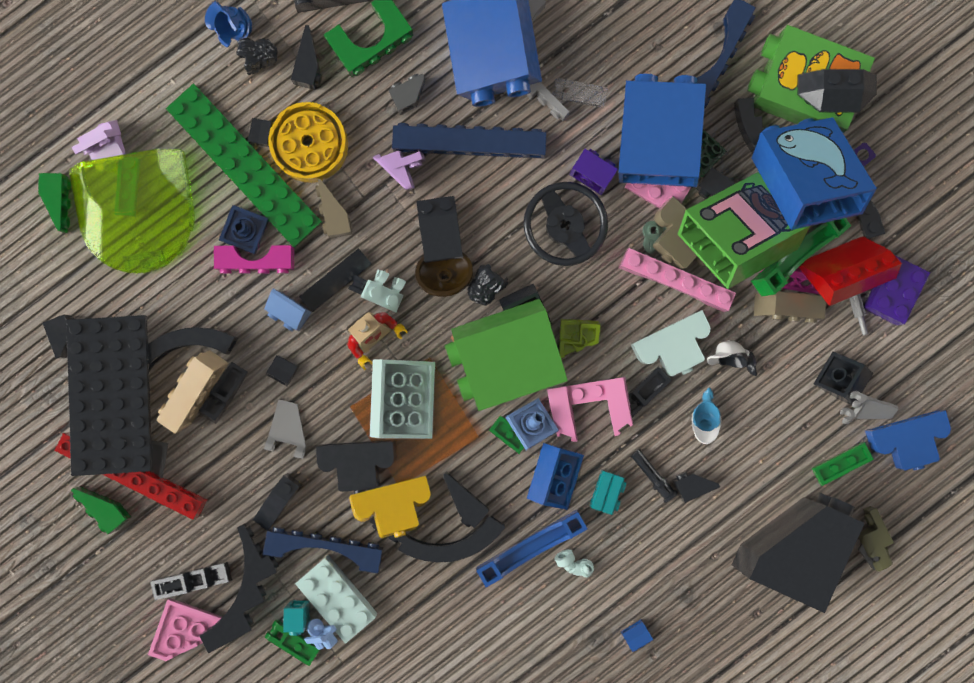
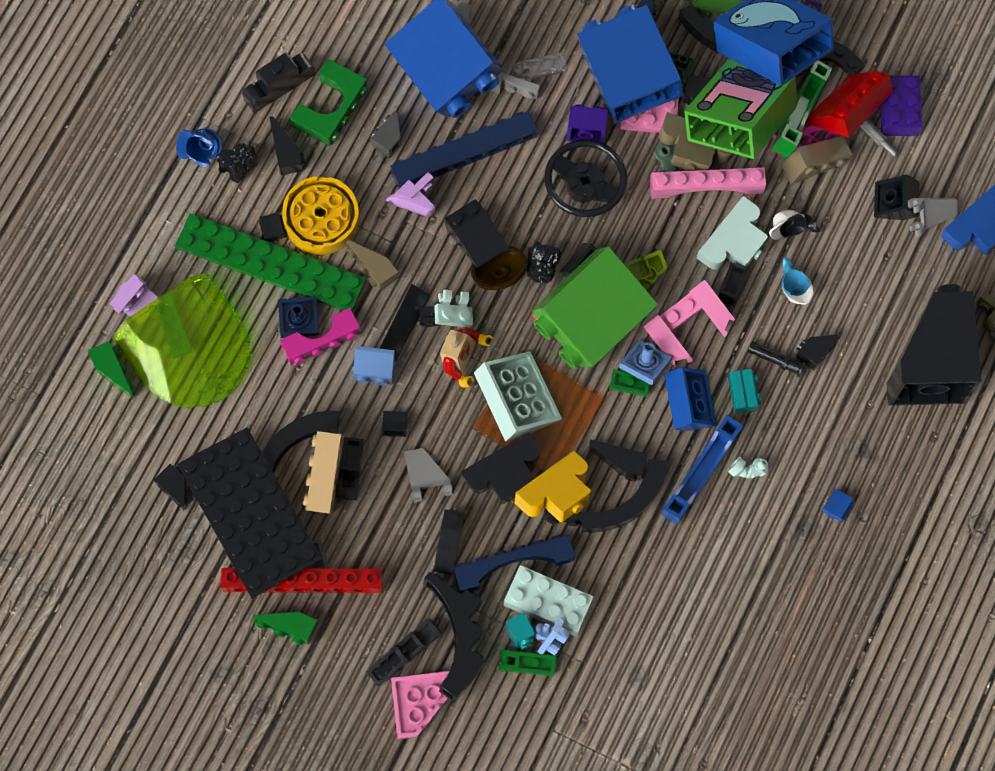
camera: 30 degrees left, 15 degrees down
green plate [812,442,874,486] -> none

